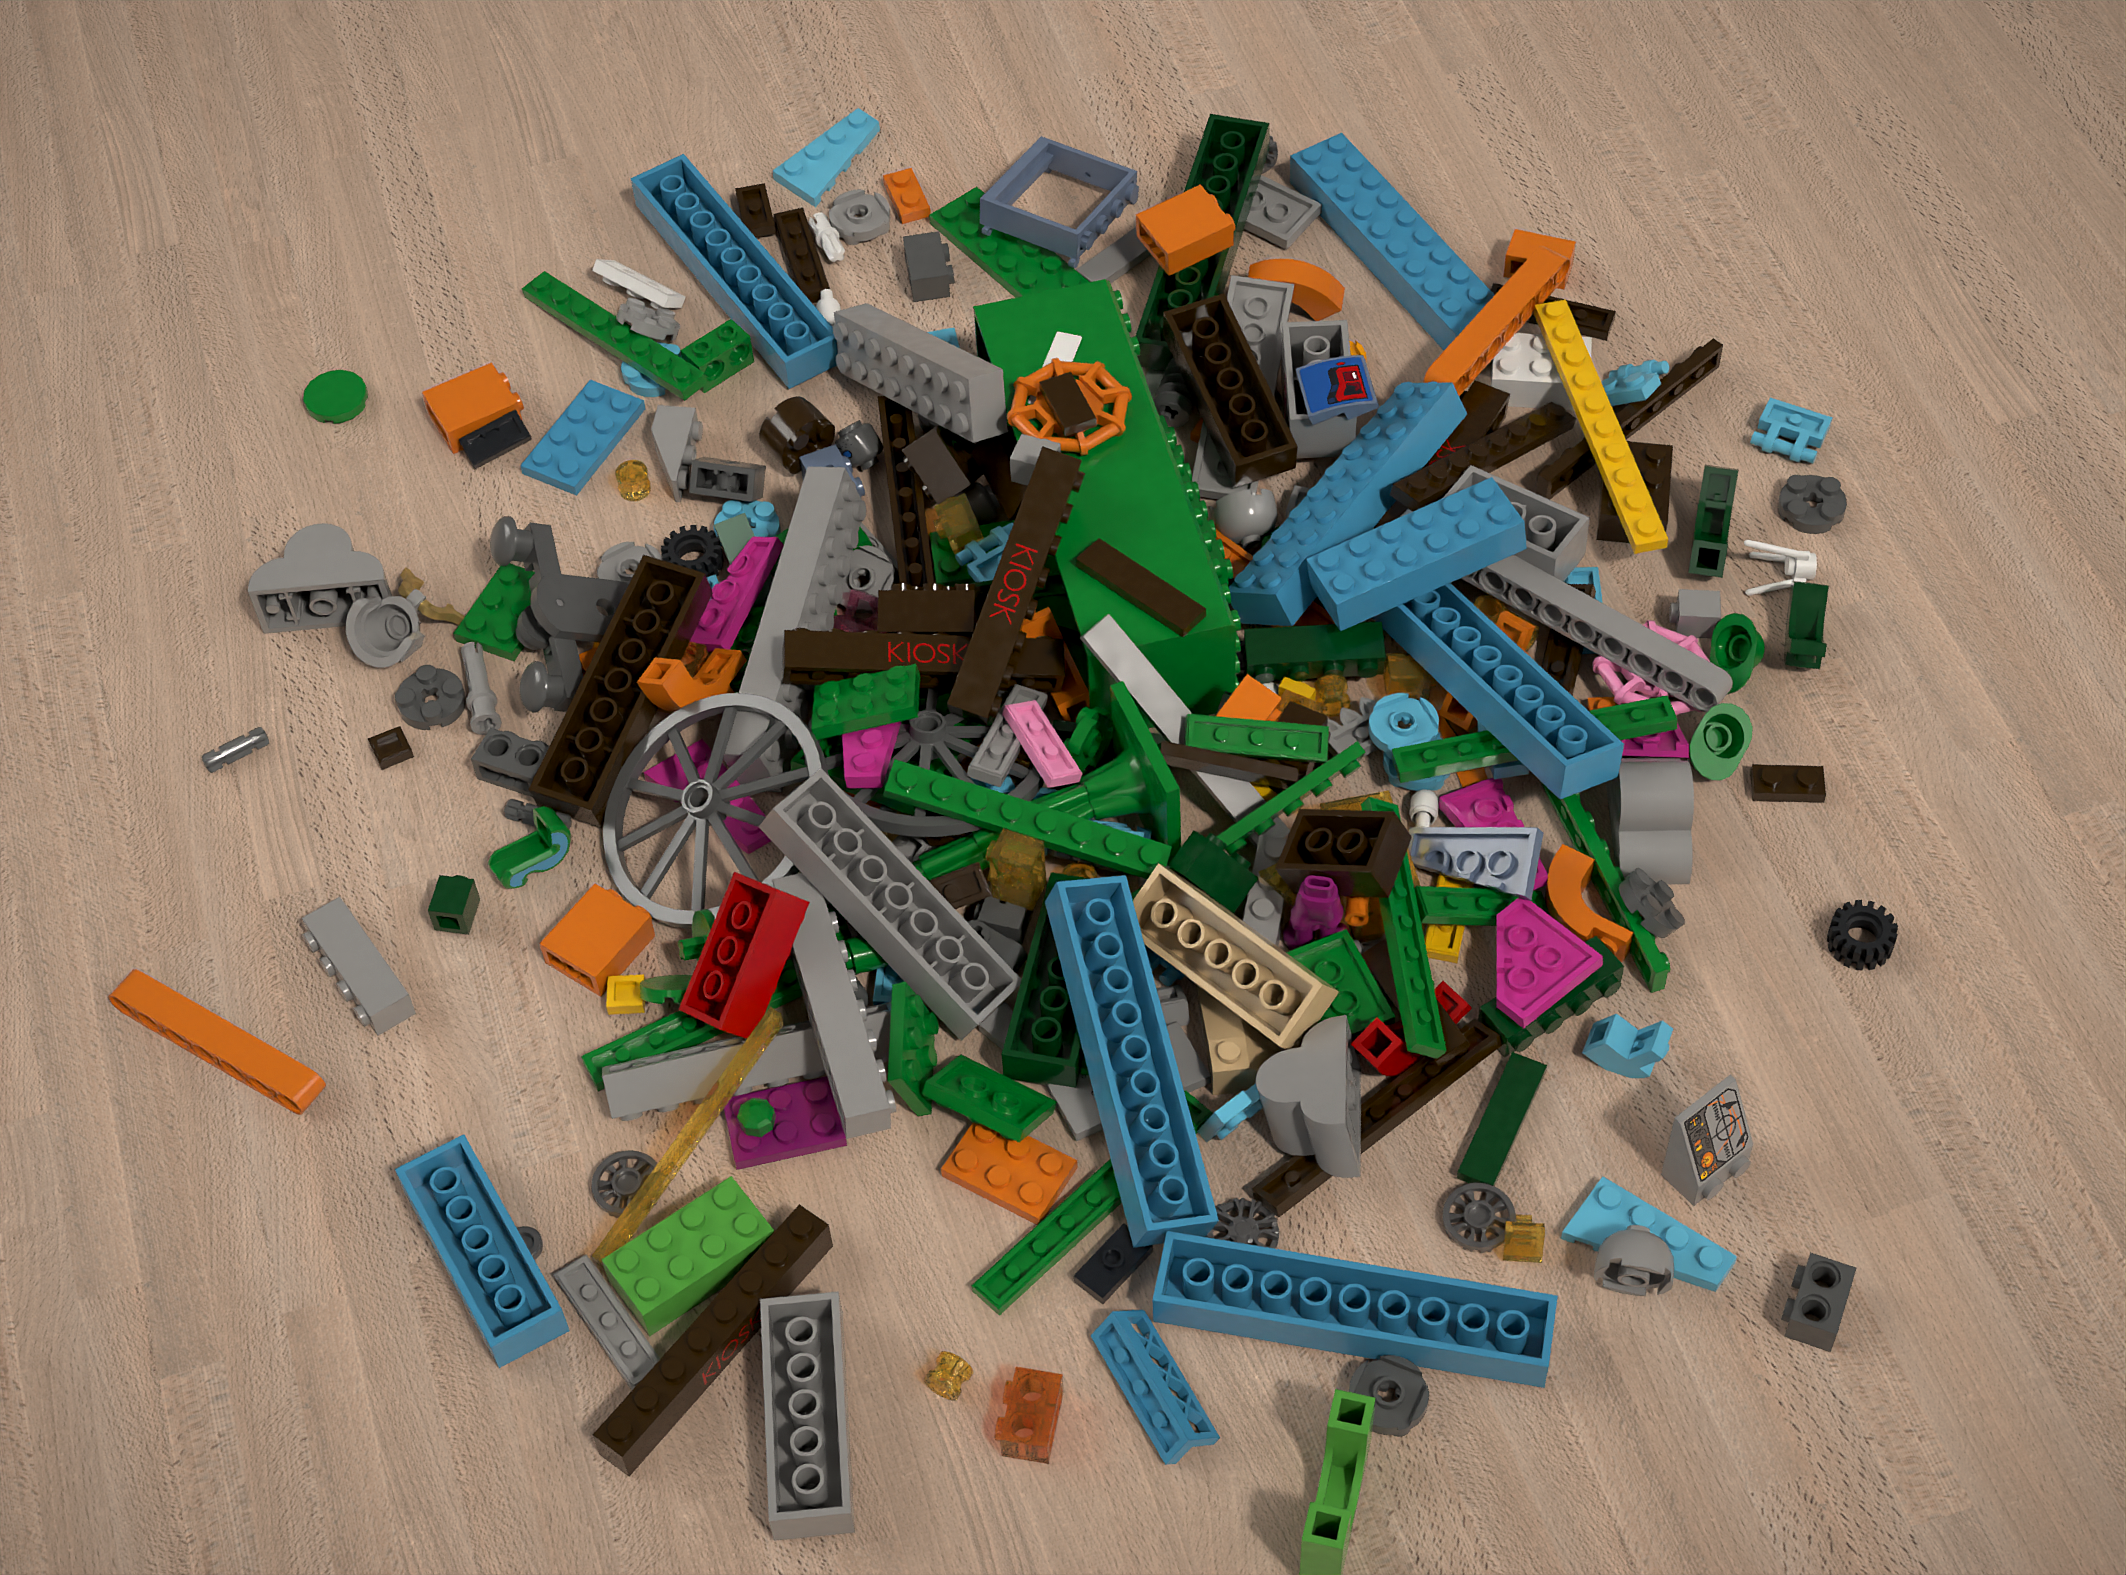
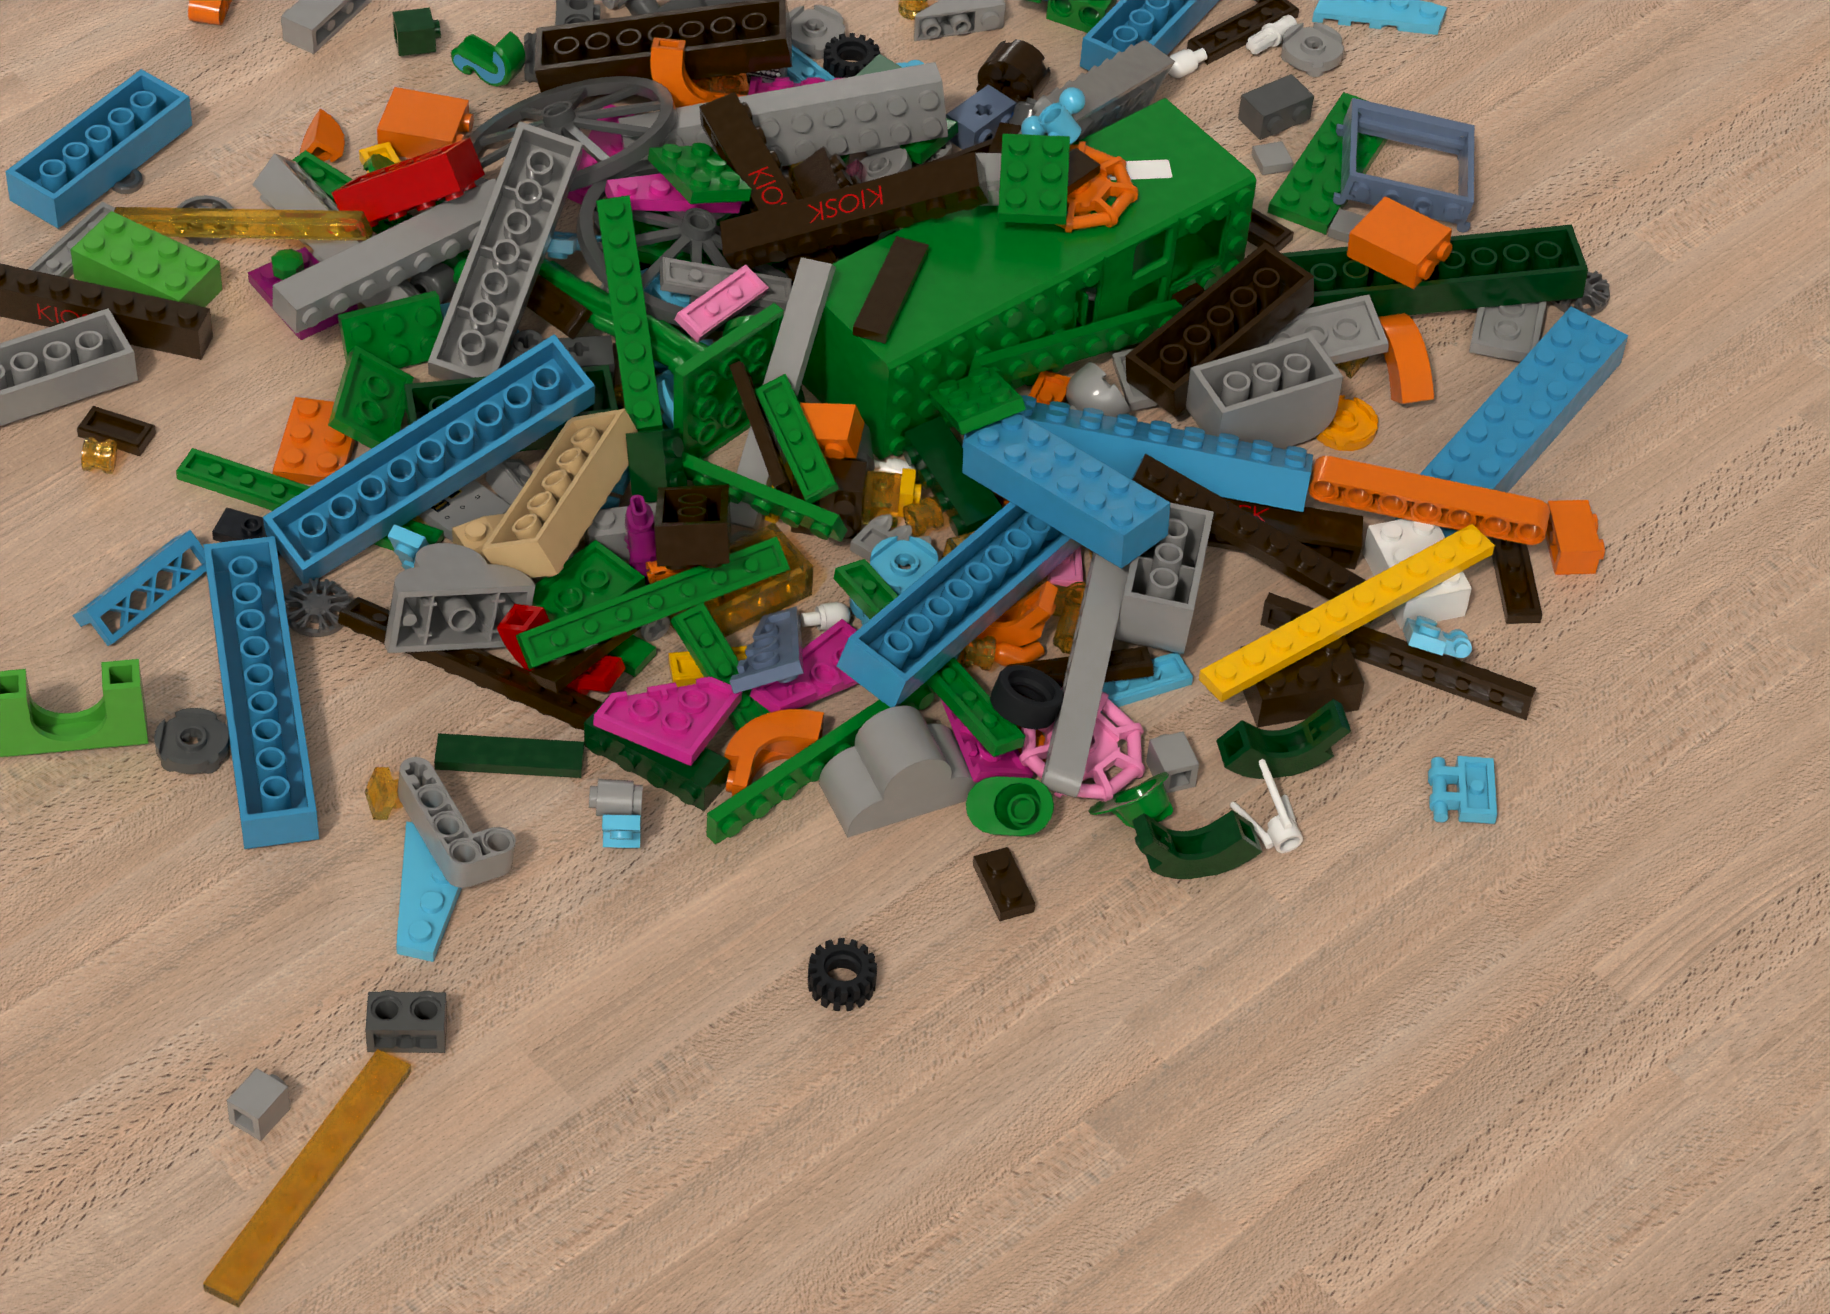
camera: 60 degrees right, 5 degrees down
dark grey brick [689,457,766,502] -> none
orange plate [883,168,931,224] -> none
clear yellow brick [986,828,1047,910] -> none
clear orange brick [994,1367,1064,1464] -> none
slope [1296,355,1379,425] -> none
flat silver wheel [1443,1183,1516,1253] -> none
light grey cylinder [1594,1225,1674,1296] -> none
dark grey plate [1619,868,1685,938] -> none
light grey slope [1661,1075,1753,1206] -> none
dark grey plate [1778,475,1847,534] -> none
none -> dark brown tile [77,406,156,456]
none -> clear yellow tile [203,1049,411,1308]
none -> light grey brick [227,1068,290,1141]
none -> orange brick [300,108,345,162]
none -> light grey beam [397,757,516,888]
none -> light grey brick [589,779,643,816]
none -> green plate [928,367,1026,435]
none -> black tyre [990,665,1064,730]
none -> green plate [998,134,1070,225]
none -> medium azure piece [1021,87,1086,144]
none -> light grey tile [1252,141,1293,175]

